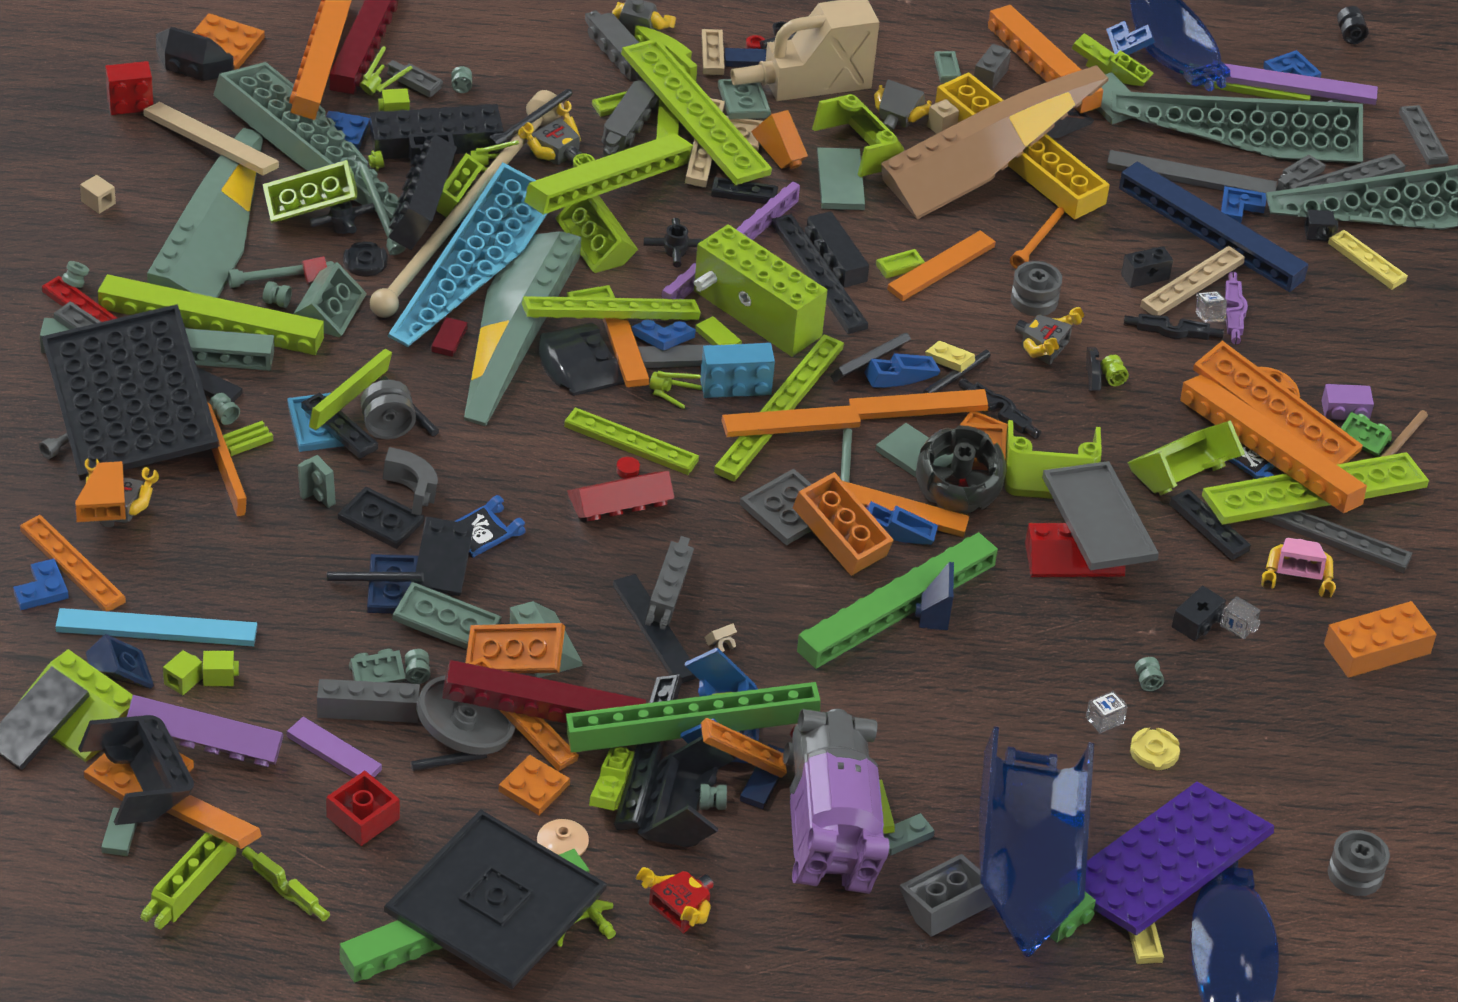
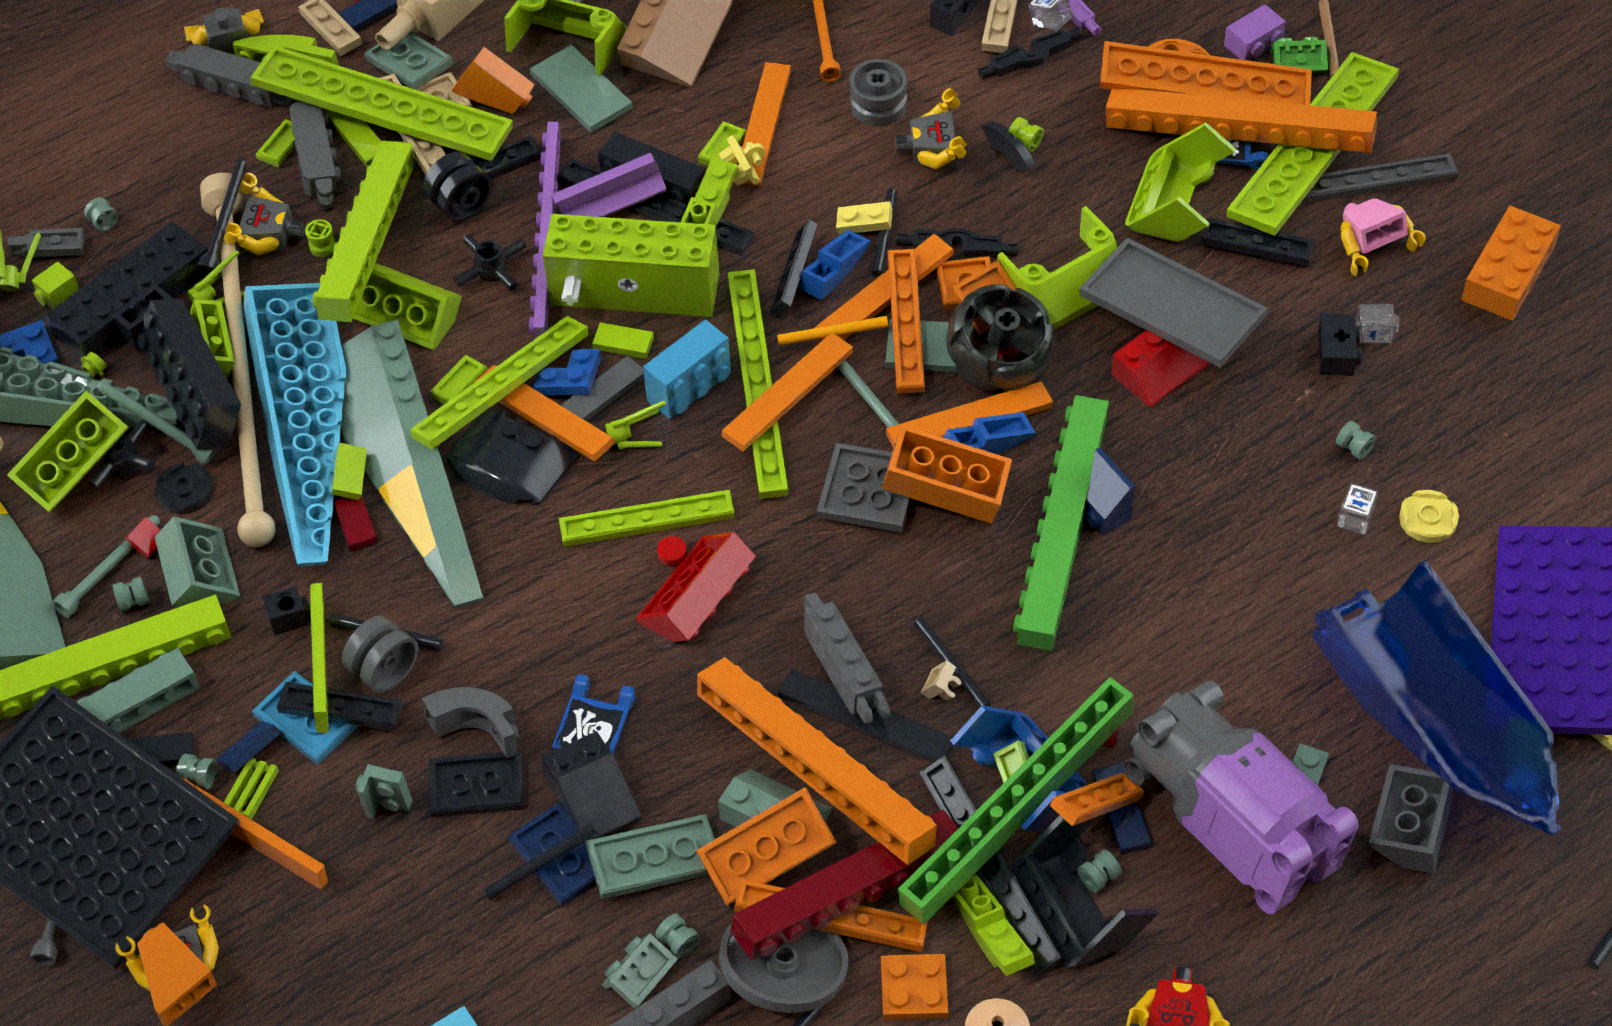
camera: 30 degrees left, 10 degrees up
none -> dark blue tile [216,721,280,772]
none -> black brick [262,586,311,636]
none -> lime tile [331,443,367,500]
none -> black wheel [423,152,493,221]
none -> medium lavender panel [552,153,667,217]
none -> lime slope [680,157,738,226]
none -> orange brick [697,657,937,865]
none -> light yellow hips [719,135,765,186]
none -> light orange bar [777,316,888,346]
none -> orange tile [888,249,925,394]
none -> black bar [914,617,991,708]

